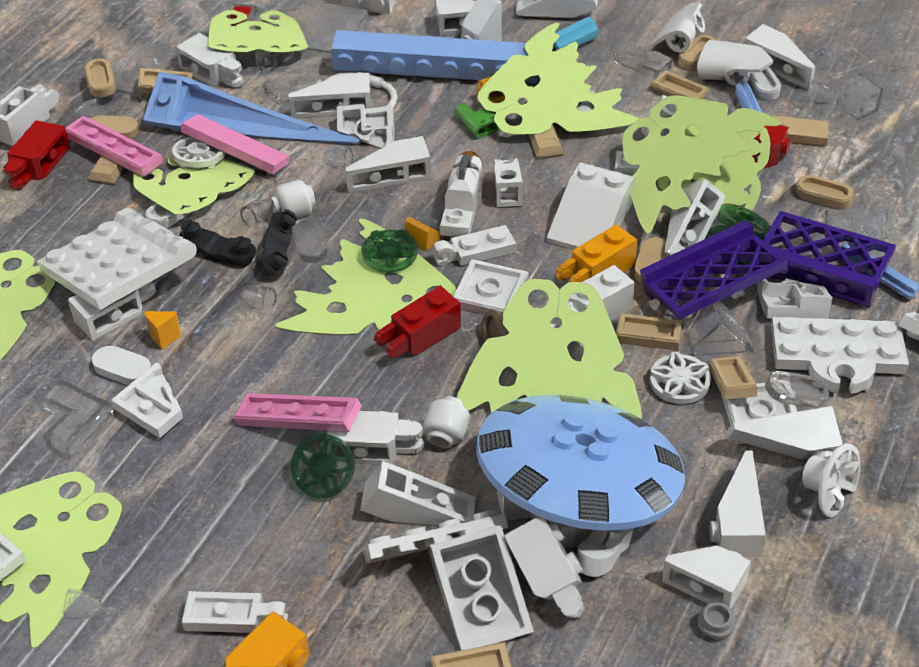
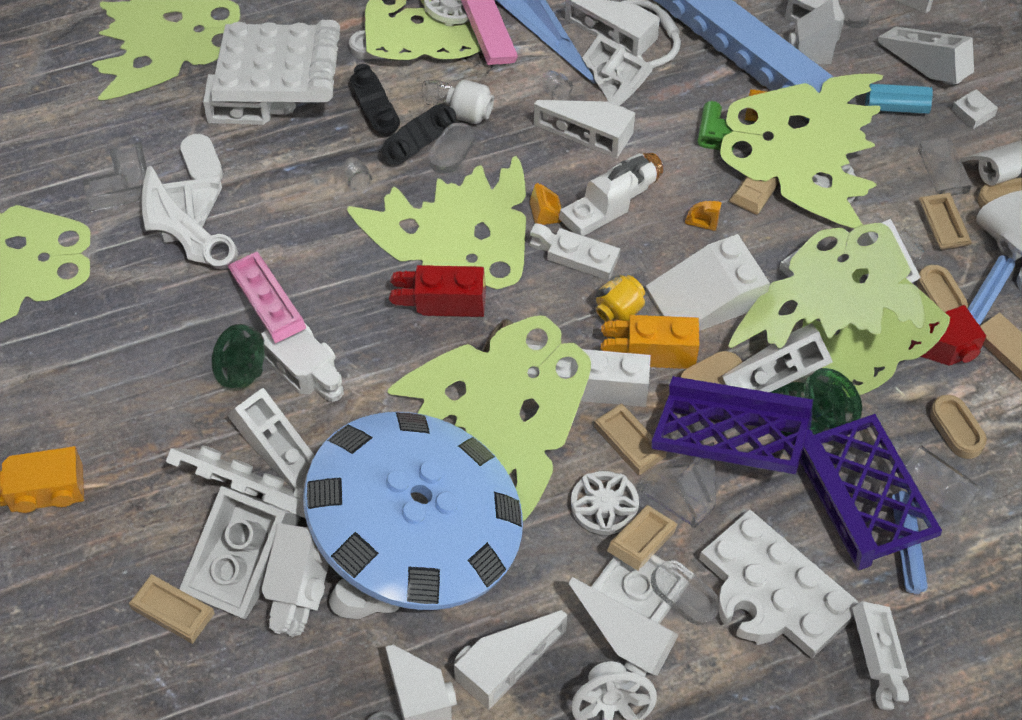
camera: 40 degrees right, 10 degrees up
light orange slope [144,311,181,350] -> none
white plate [182,591,288,633] -> none
clear green wheel [361,229,417,273] -> none
white head [422,396,471,448] -> none
white tile [453,259,529,315] -> none
white leg [494,158,523,207] -> none
white slope [756,278,832,319] -> none
none -> white piece [142,166,238,270]
none -> yellow head [595,275,645,322]
none -> light orange tile [685,201,722,231]
none -> white plate [951,89,998,129]

